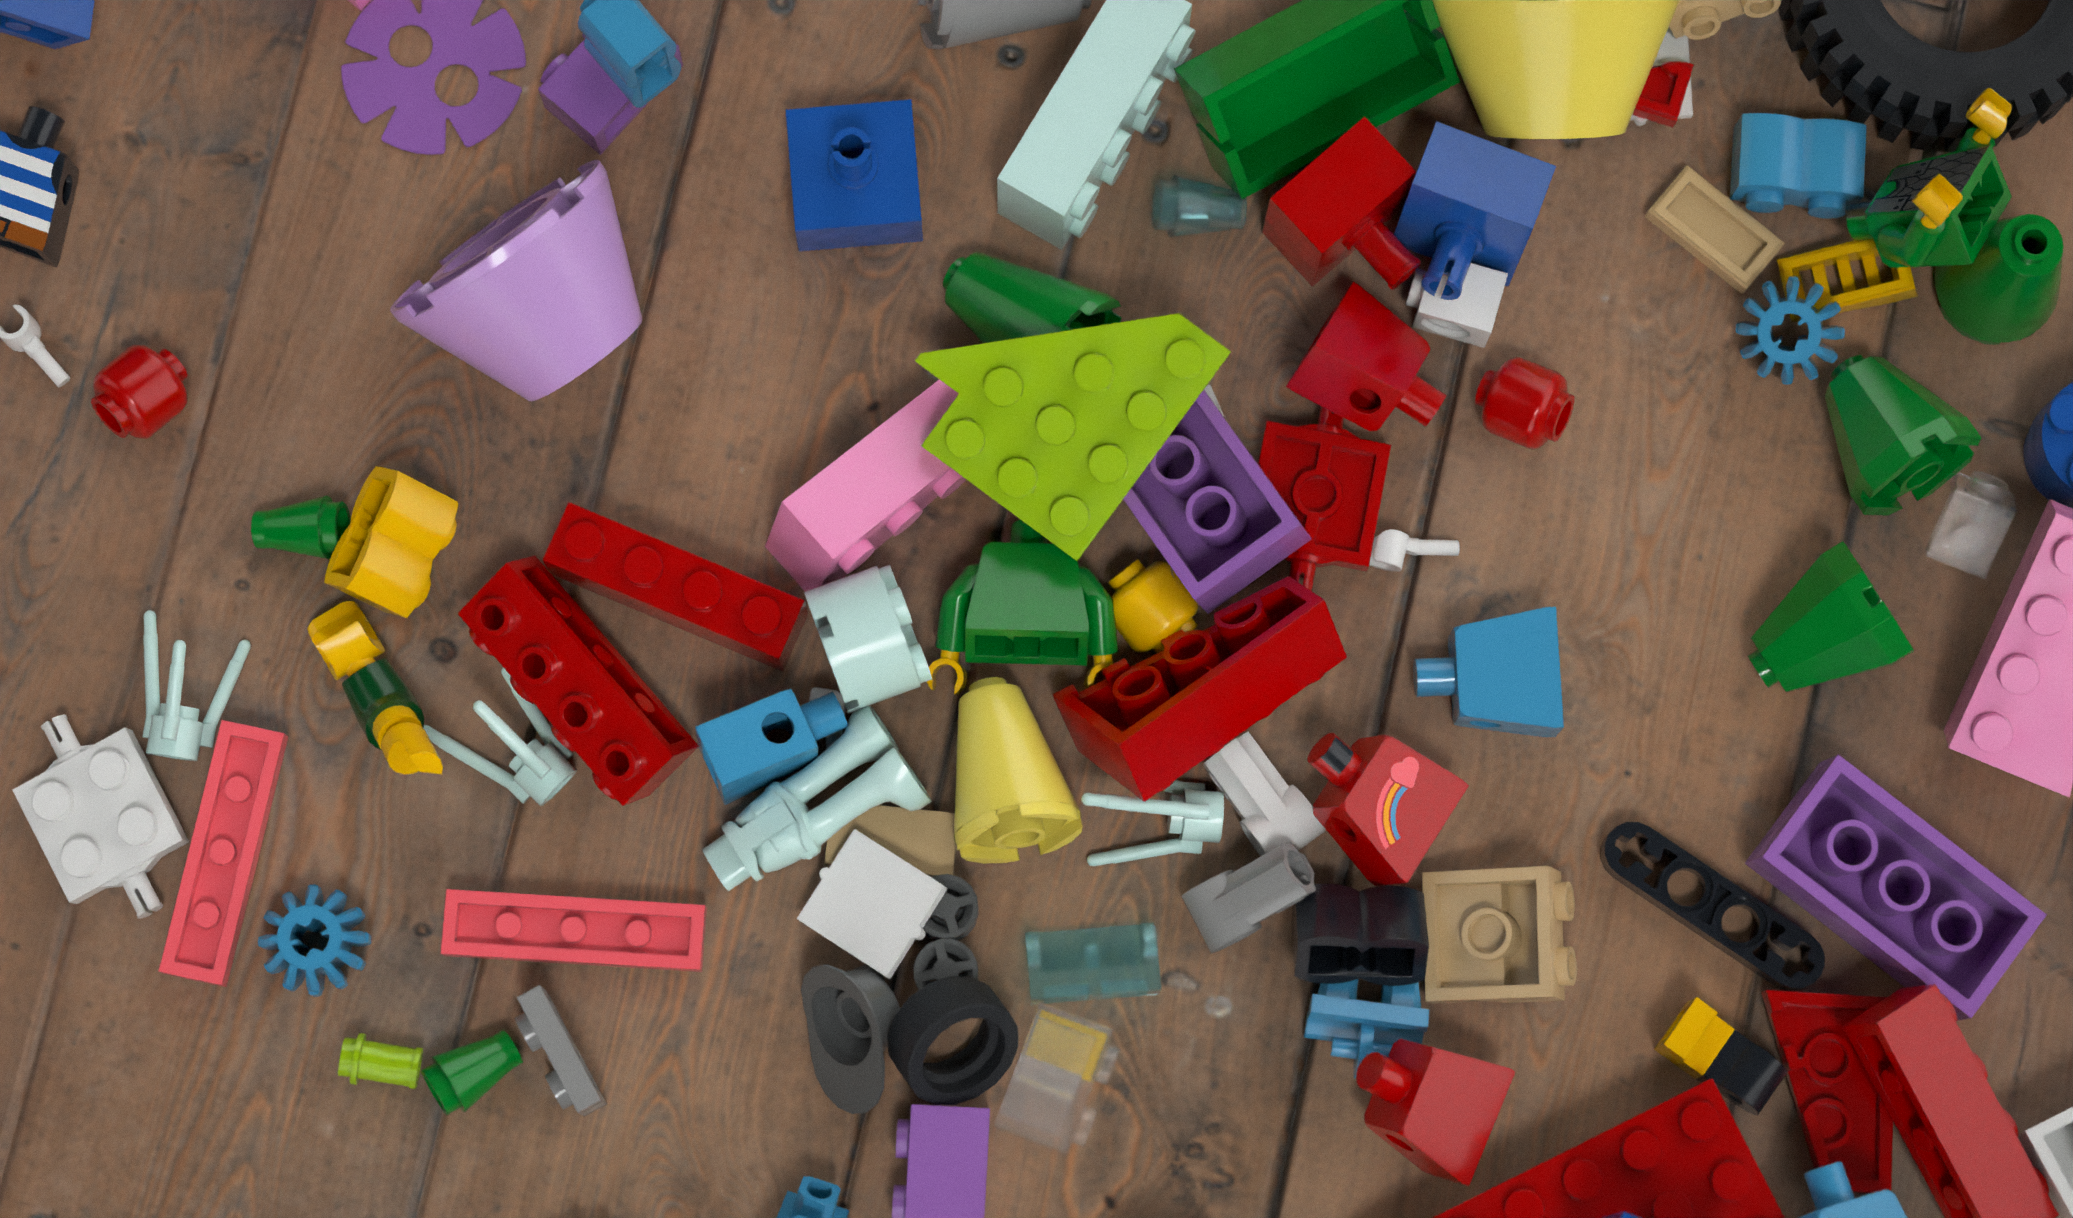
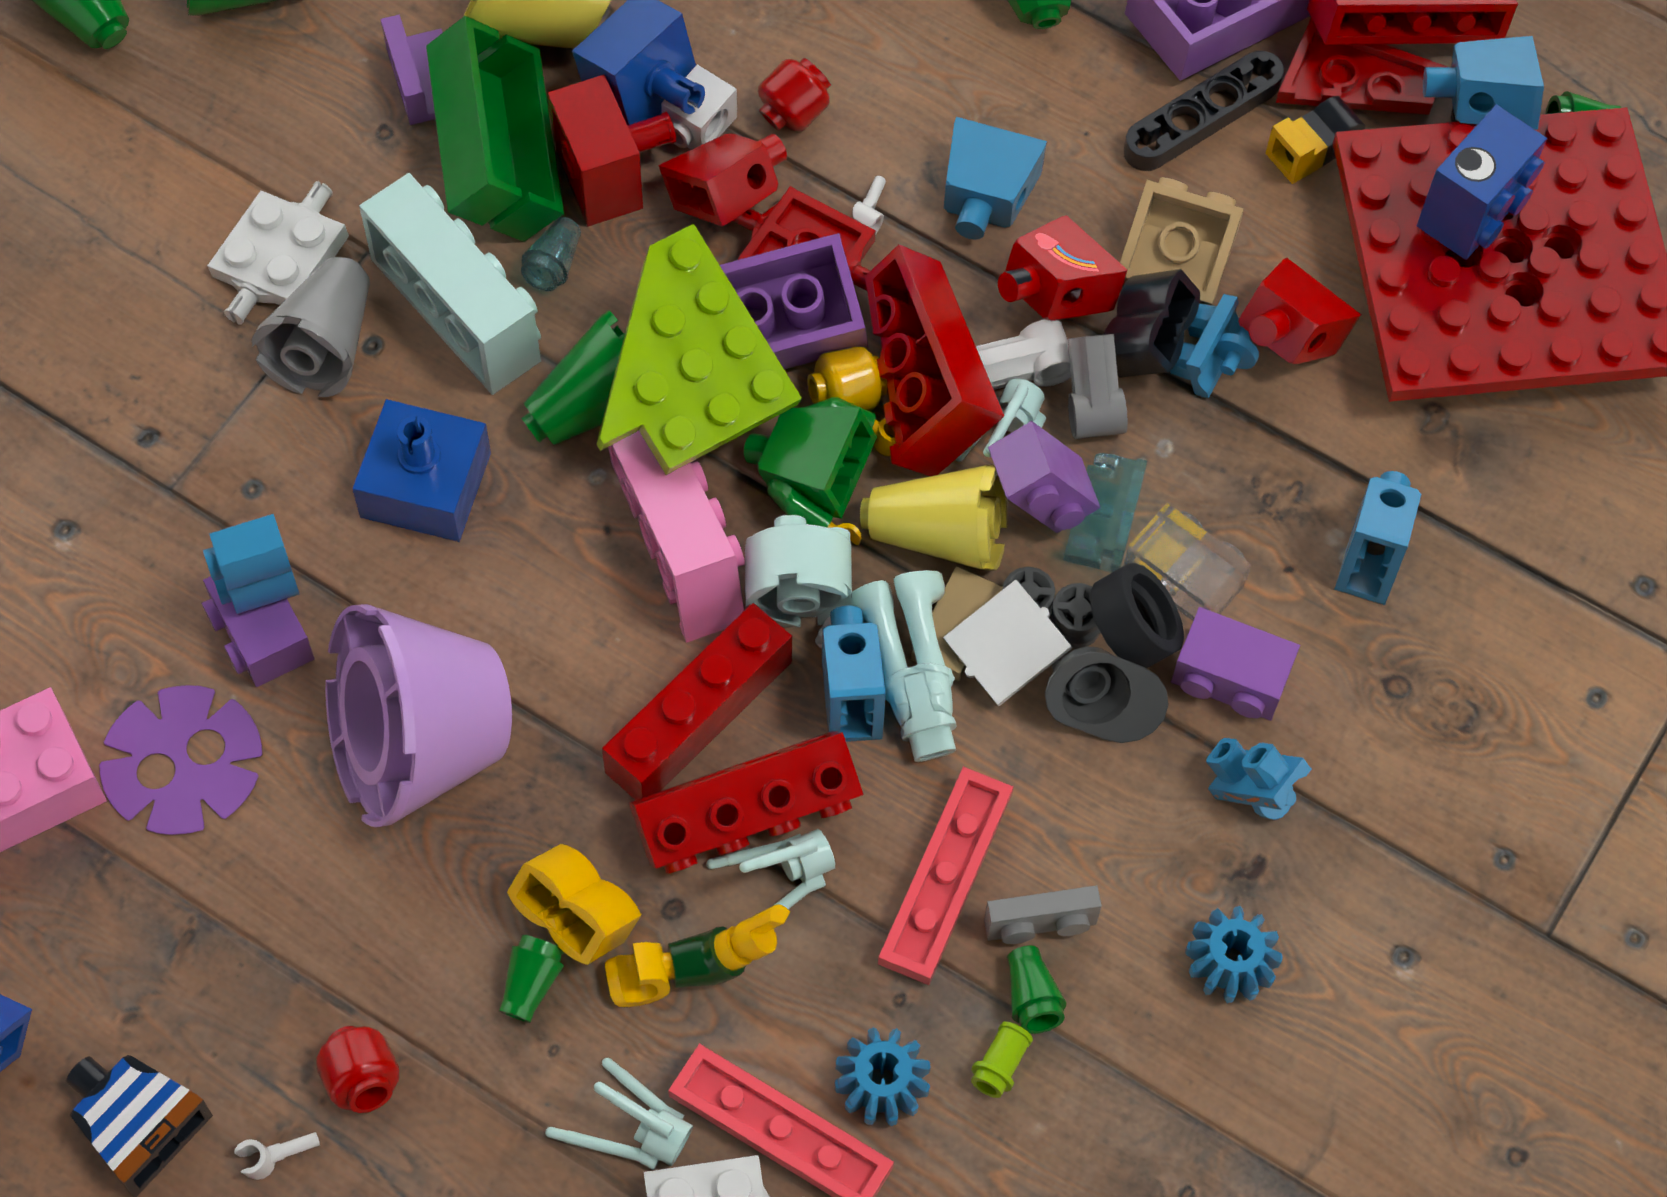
camera: 70 degrees left, 15 degrees down
none -> medium lavender brick [988,421,1101,533]

